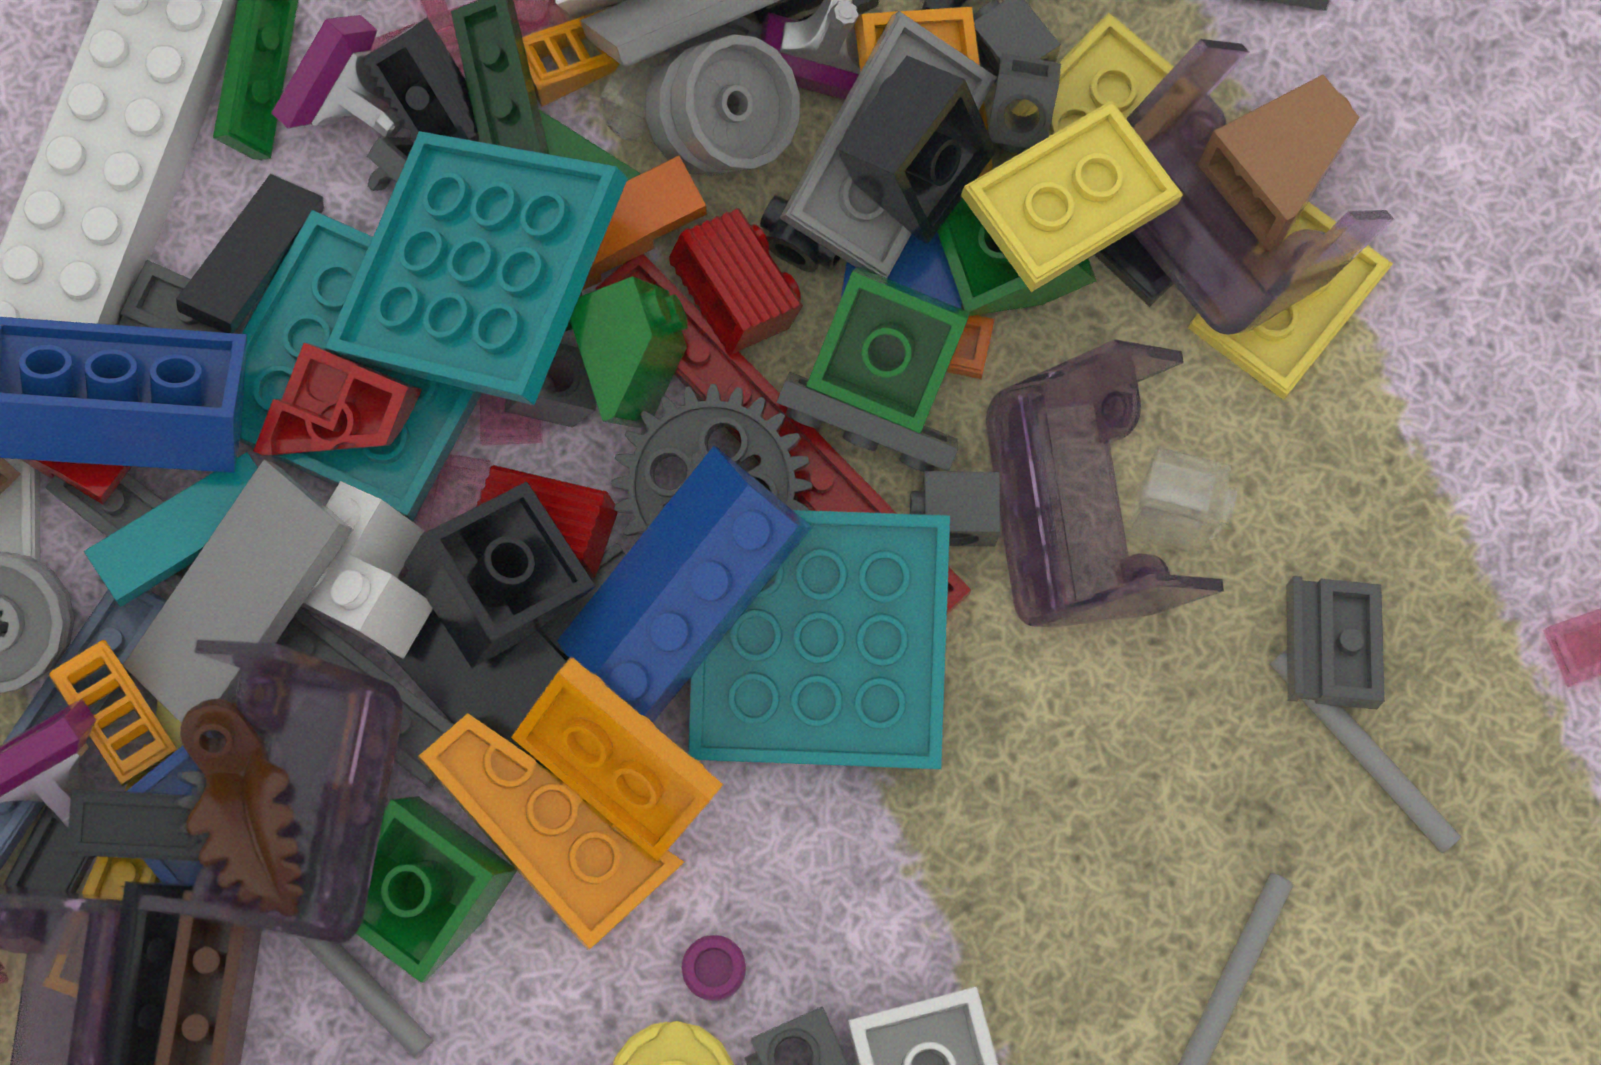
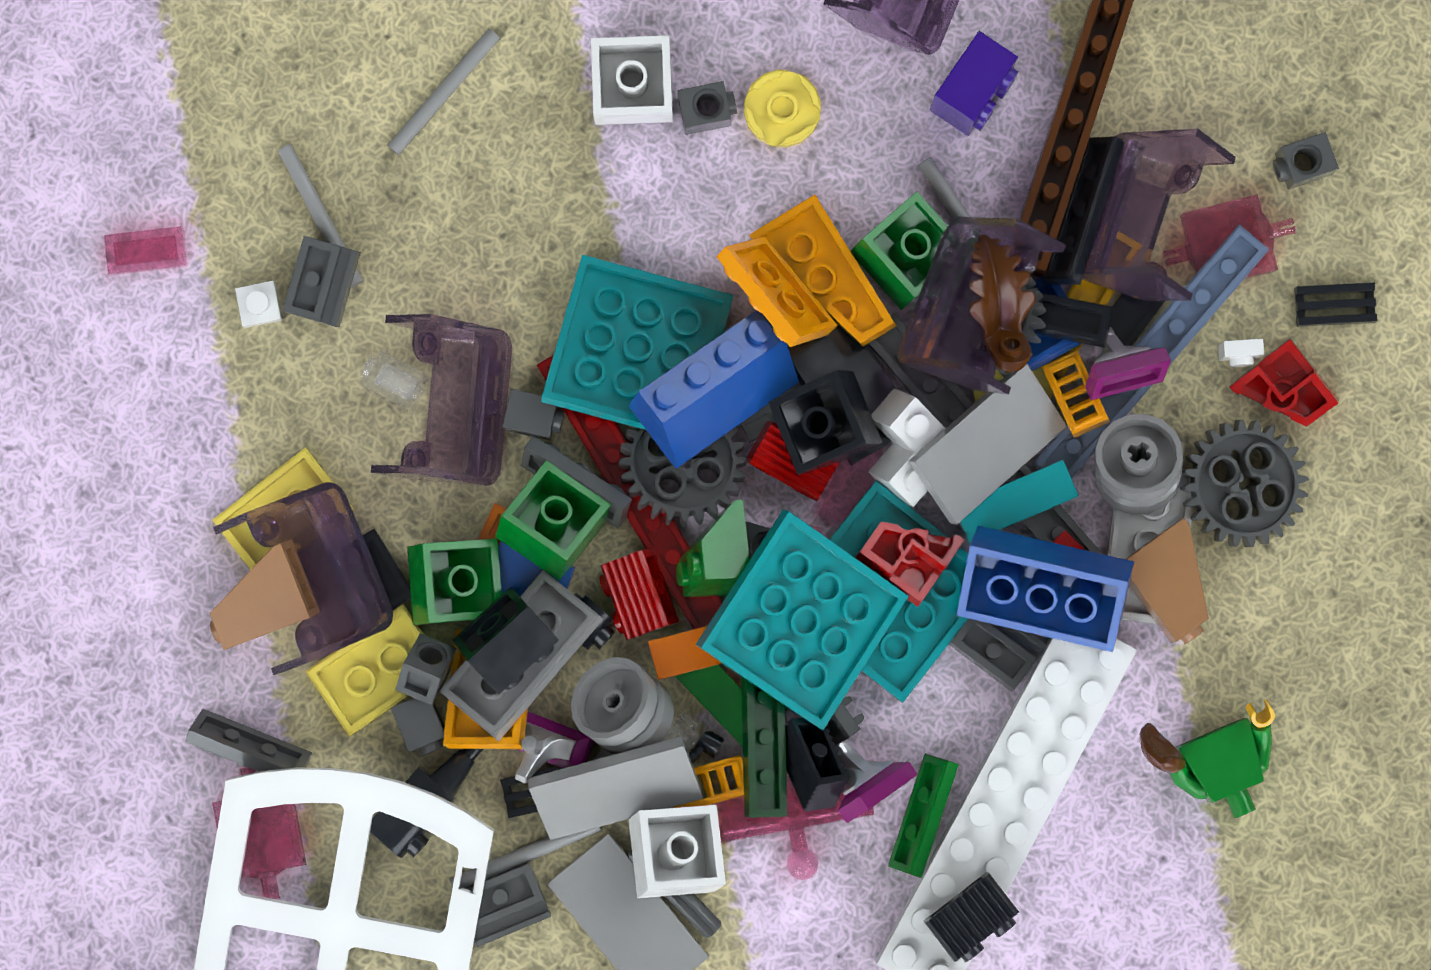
camera: 165 degrees left, 10 degrees up
black tile [176,174,324,333] -> none
magenta tile [681,935,746,1001] -> none
light yellow tile [961,100,1183,292] -> none
none -> white plate [235,281,282,328]
none -> black hand [689,731,724,764]

